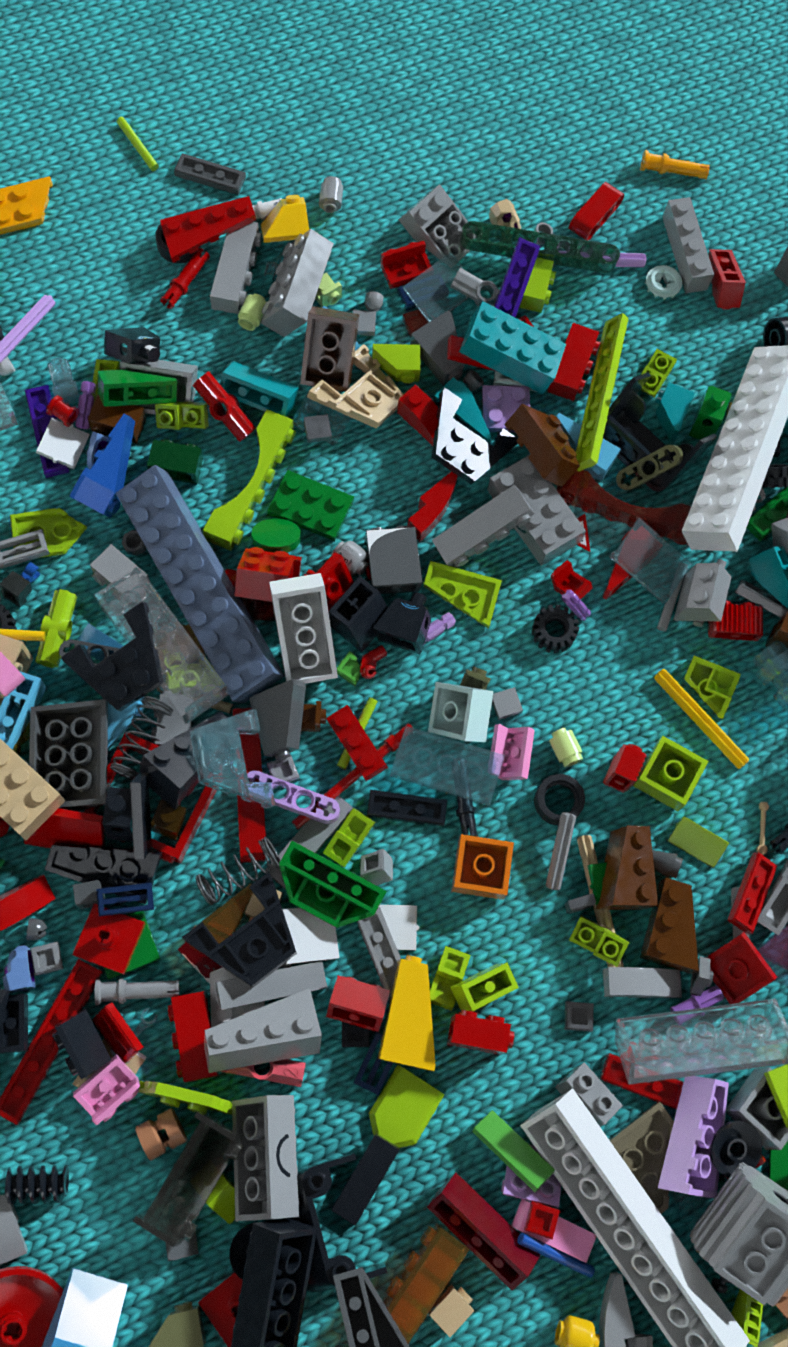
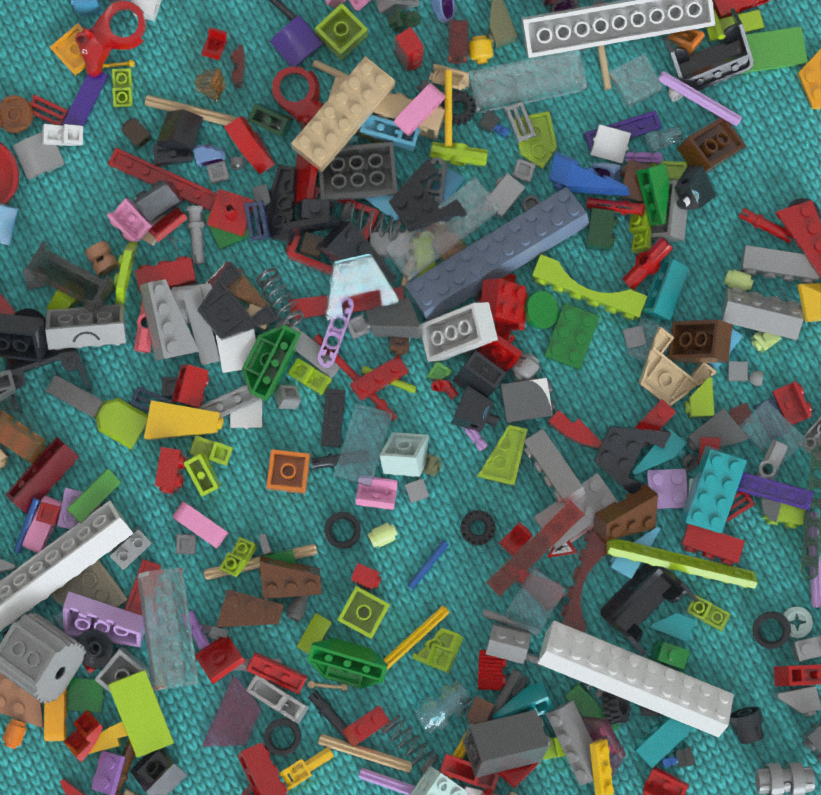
camera: 95 degrees right, 10 degrees up
black piece [5,1165,69,1205] -> none
red bush [46,395,79,427] -> none
light grey axle [546,812,576,890] -> none
medium lavender axle [562,590,591,621] -> none
light grey slope [603,967,682,998] -> none
olive beam [616,445,683,490] -> none
none -> bright pink beam [172,501,228,549]
none -> green wedge [308,638,388,689]
none -> blue bar [407,540,449,590]
none -> clear red arch [486,500,585,597]
none -> light grey tile [512,158,536,183]
none -> red pin [586,197,645,216]
none -> reddish brown slope [677,118,746,174]
none -> black tyre [752,611,791,649]
none -> dark grey tile [761,498,781,522]
none -> light grey slope [775,686,821,716]

